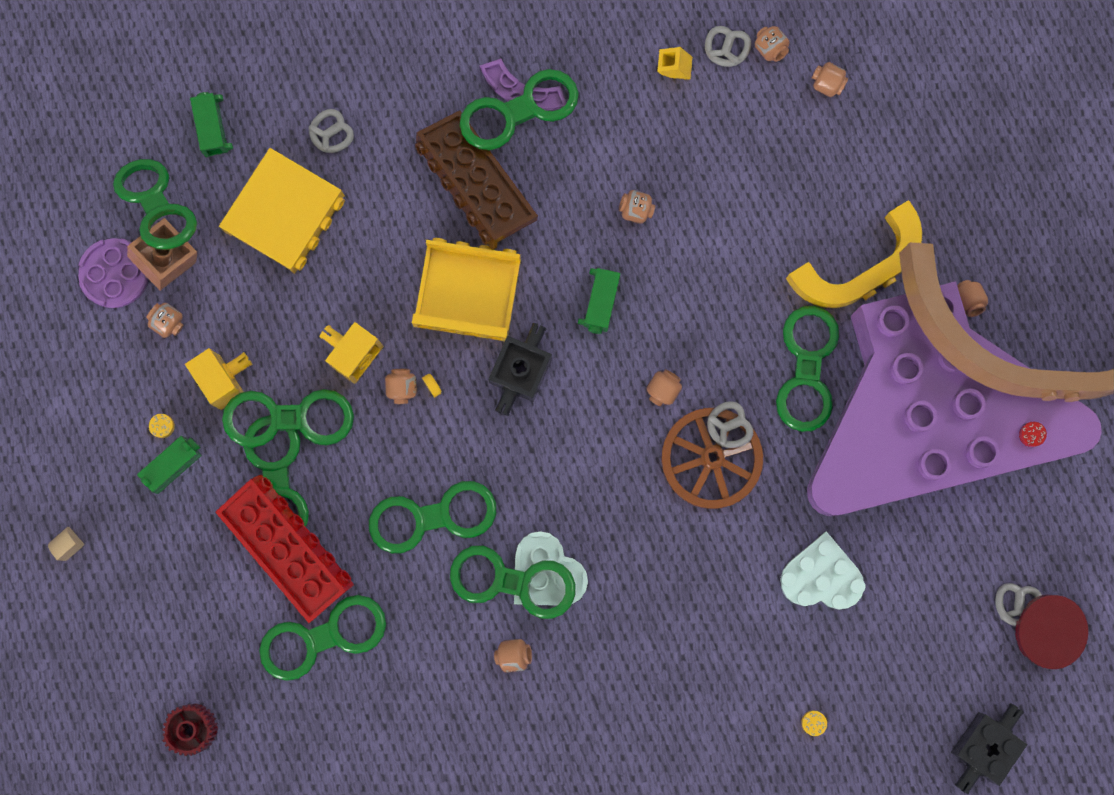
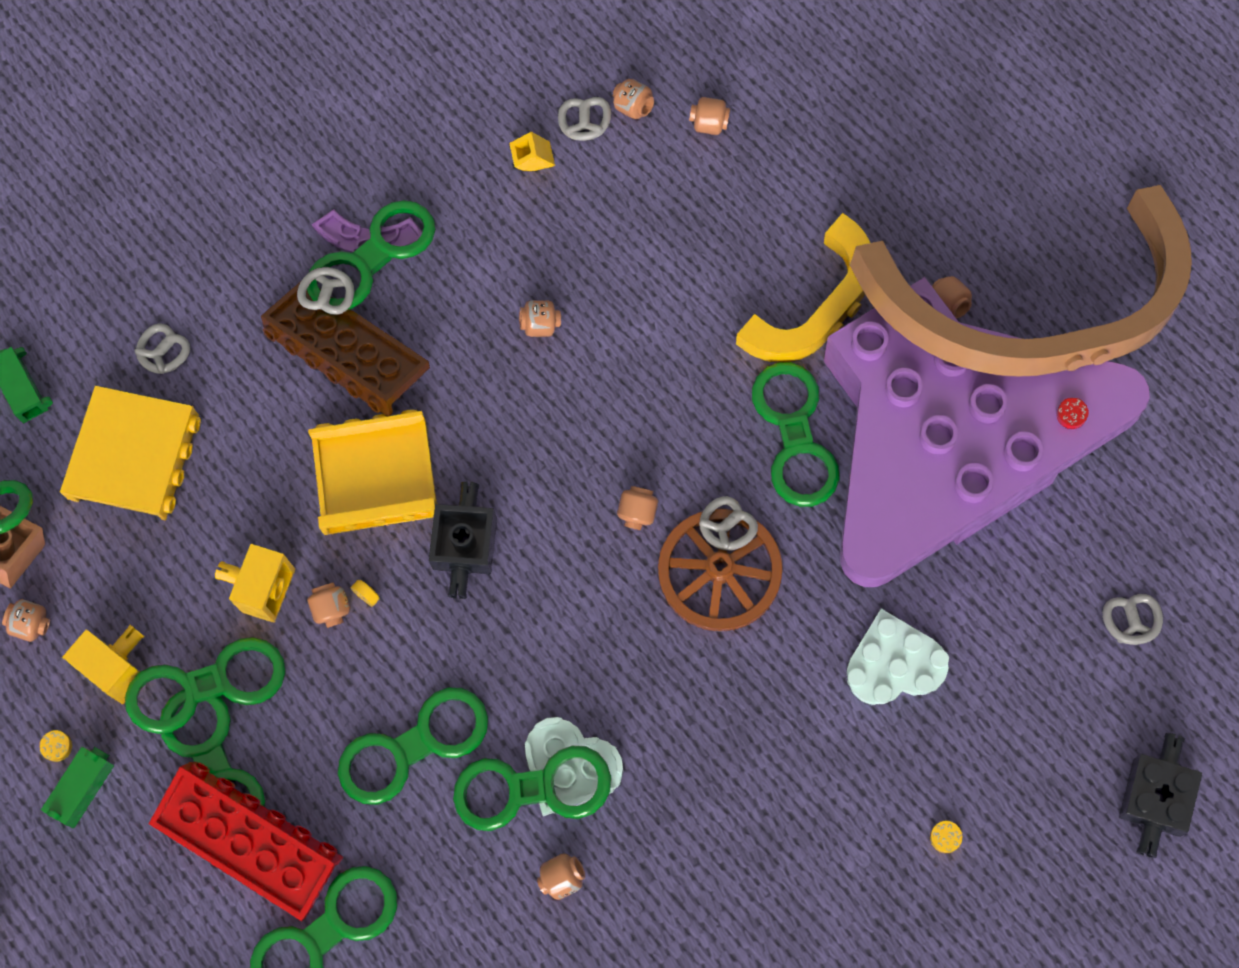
camera: 15 degrees left, 10 degrees down
green brick [577,268,621,334] -> none
dark red tile [1015,594,1088,669] -> none
none -> light grey piece [297,267,354,315]

